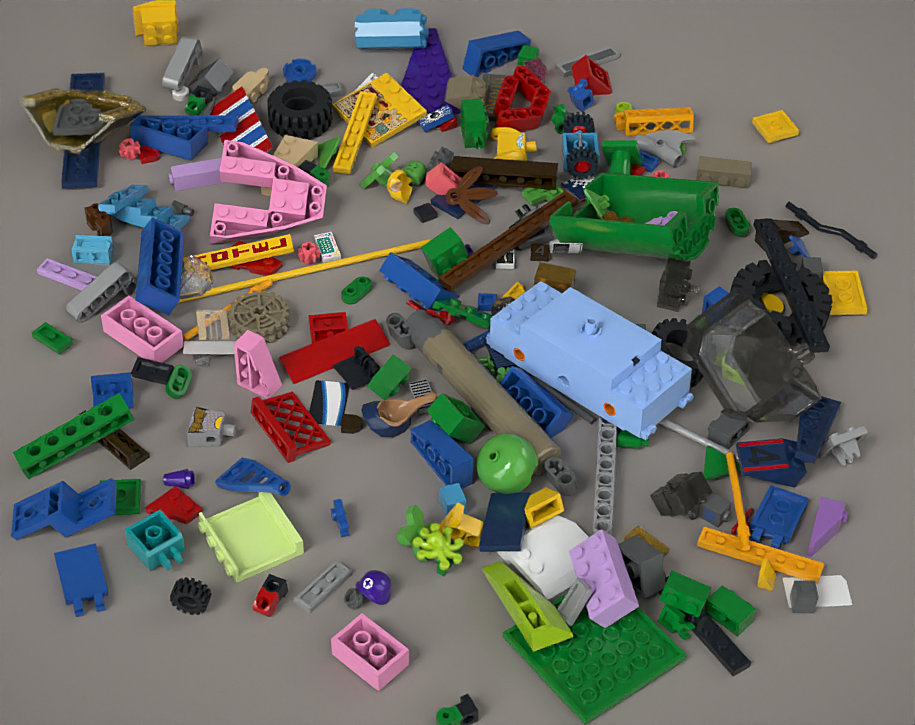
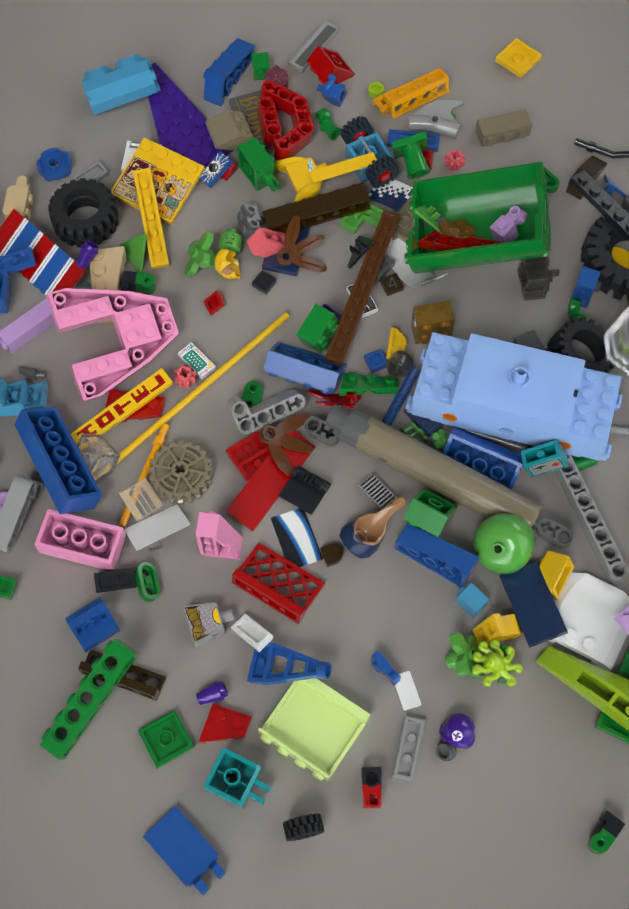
camera: 25 degrees left, 20 degrees up
blue bracket [11,478,117,540] -> none
bright pink brick [331,613,409,691] -> none
green brick [367,354,412,400] -> none
none -> dark purple cone [76,240,99,269]
none -> red slope [203,290,225,316]
none -> light grey beam [226,389,306,434]
none -> white tile [231,613,274,652]
none -> reddish brown plant [259,414,313,475]
none -> yellow sticker [309,152,377,183]
none -> white sticker [395,671,422,711]
none -> teal brick [521,440,568,478]

